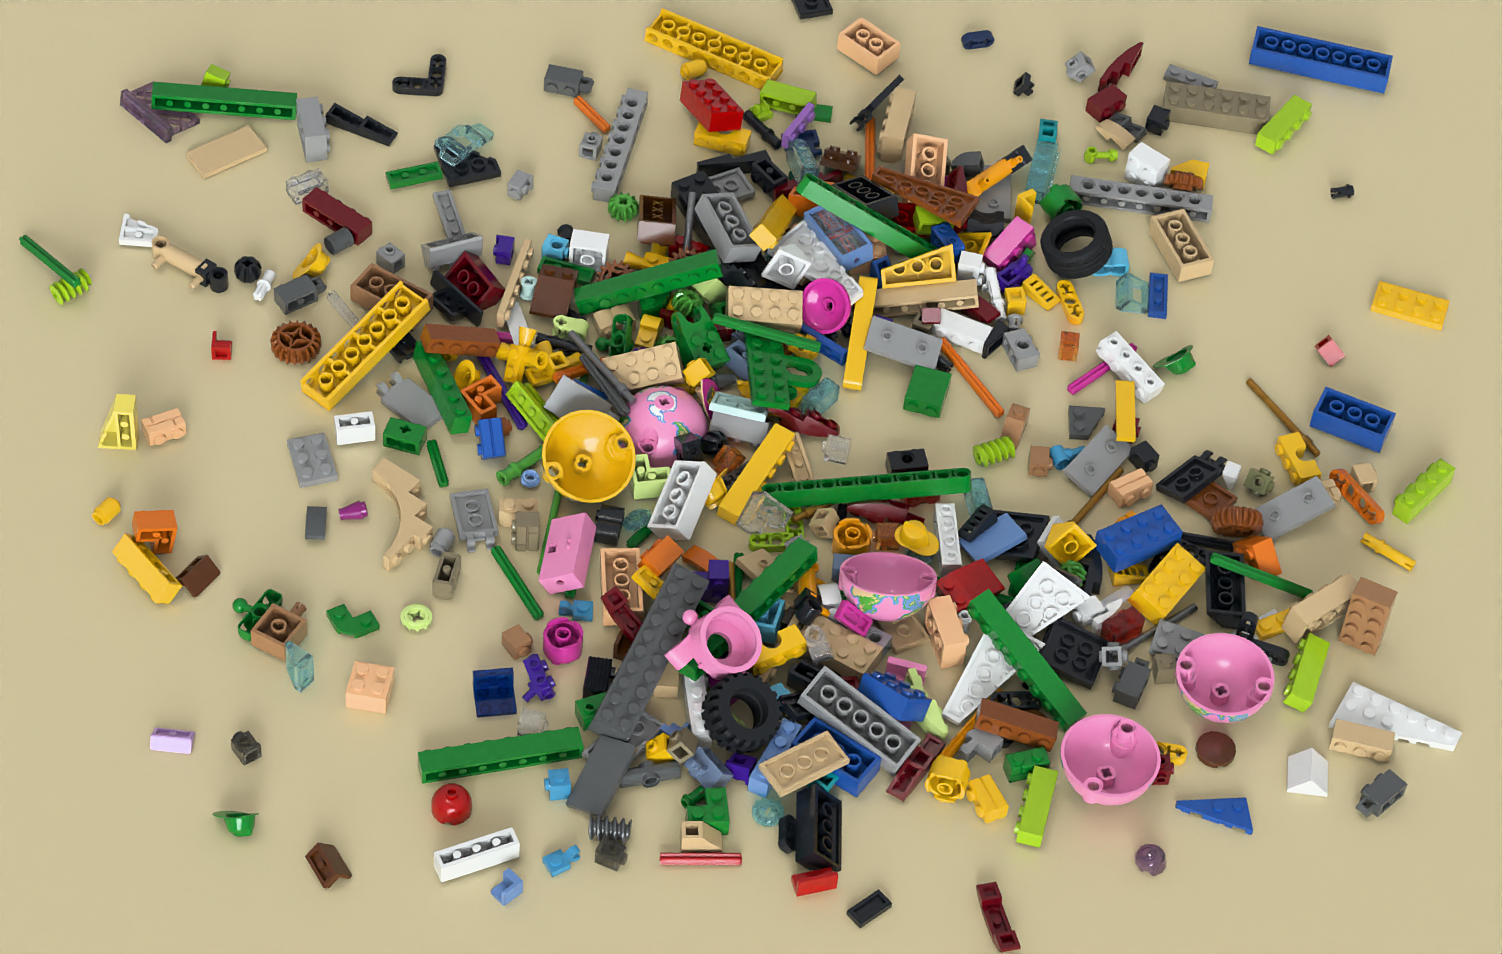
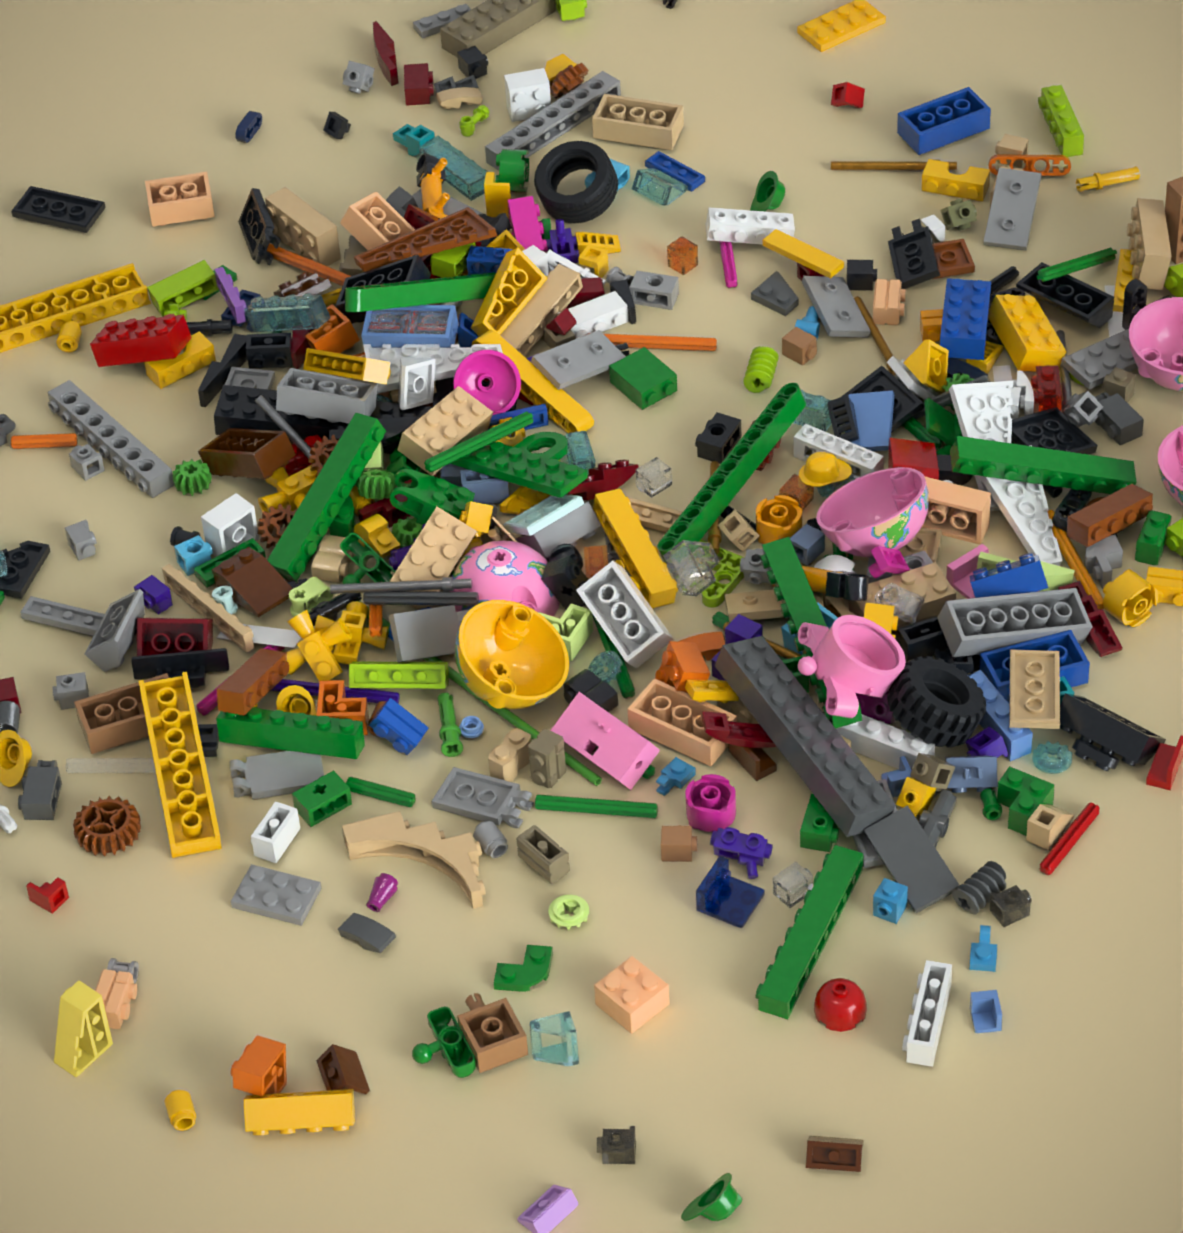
camera: 45 degrees left, 5 degrees down
black brick [583,656,616,699] -> none
dark red slope [846,499,925,524] -> none
medium nougat slope [1000,403,1030,449] -> none
yellow beam [1056,280,1085,325] -> none
dark orange gear [1211,506,1263,538] -> none
orange brick [1232,535,1282,581] -> none
none -> light grey bush [107,958,139,984]

